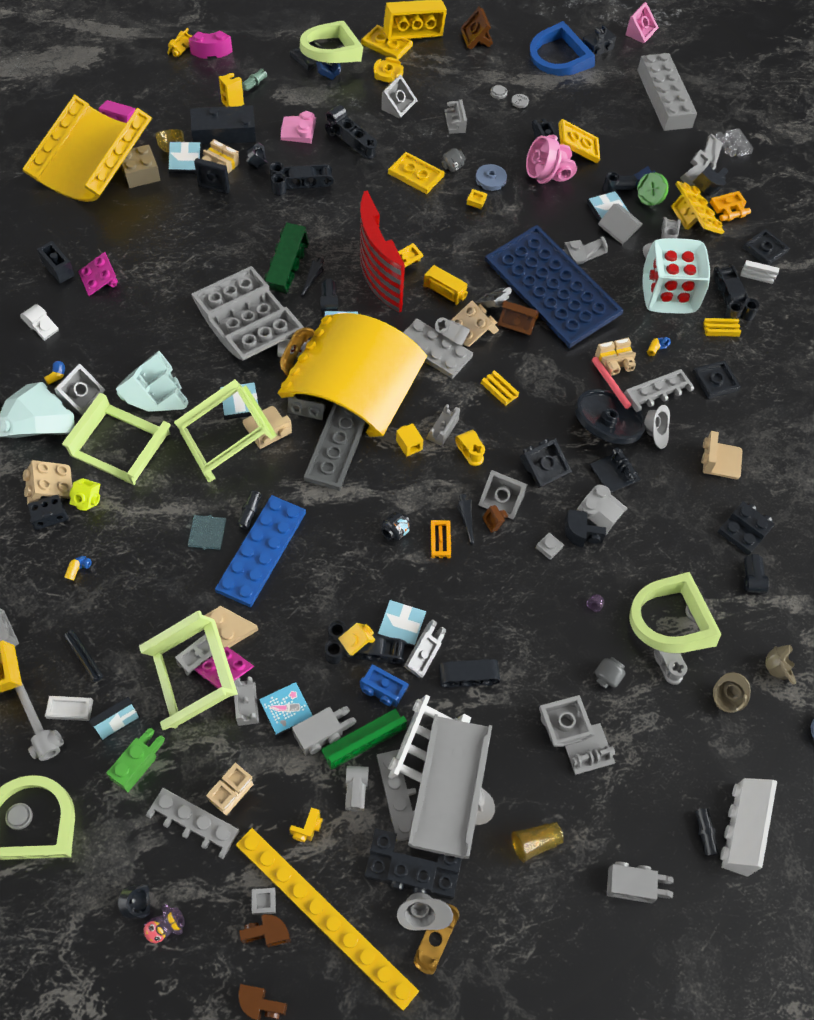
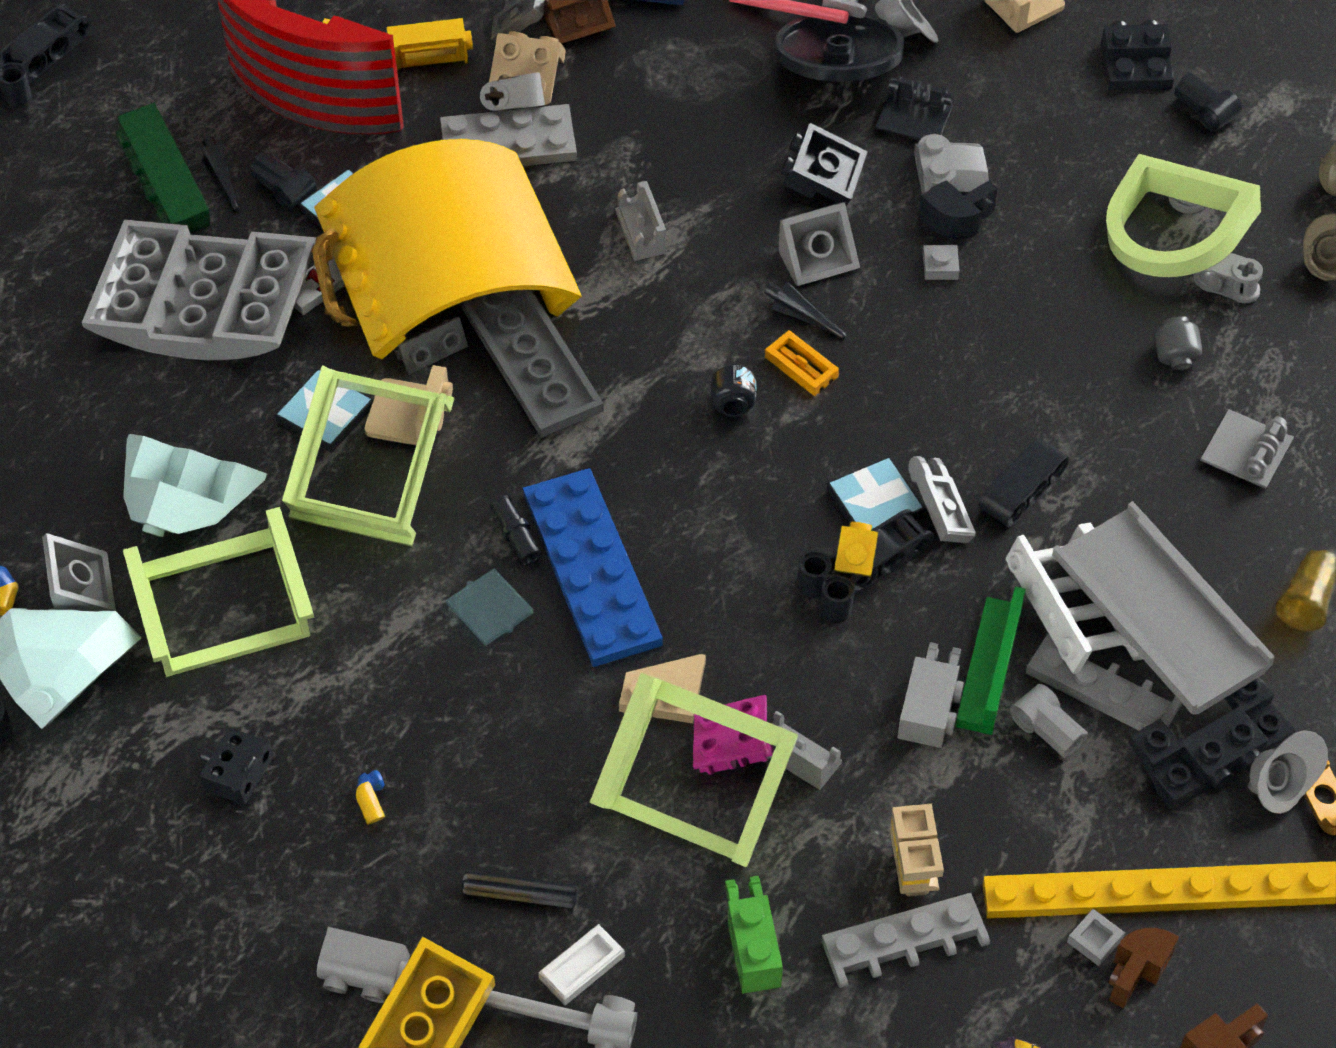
camera: 40 degrees left, 5 degrees down
tan bracket [23,460,72,505] -> none
neon yellow brick [69,478,100,510] -> none
tile [89,697,140,740] -> none
light grey hinge [175,634,212,676] -> none
medium azure tile [258,681,313,738] -> none
yellow bracket [289,808,323,842] -> none
blue bracket [360,664,409,707] -> none
yellow brick [396,423,424,457] -> none
yellow piece [455,430,485,466] -> none
yellow tile [481,370,519,406] -> none
reddish brown tile [482,505,508,532] -> none
light grey slope [539,695,595,747] -> none
clear purple hinge [586,594,604,612] -> none

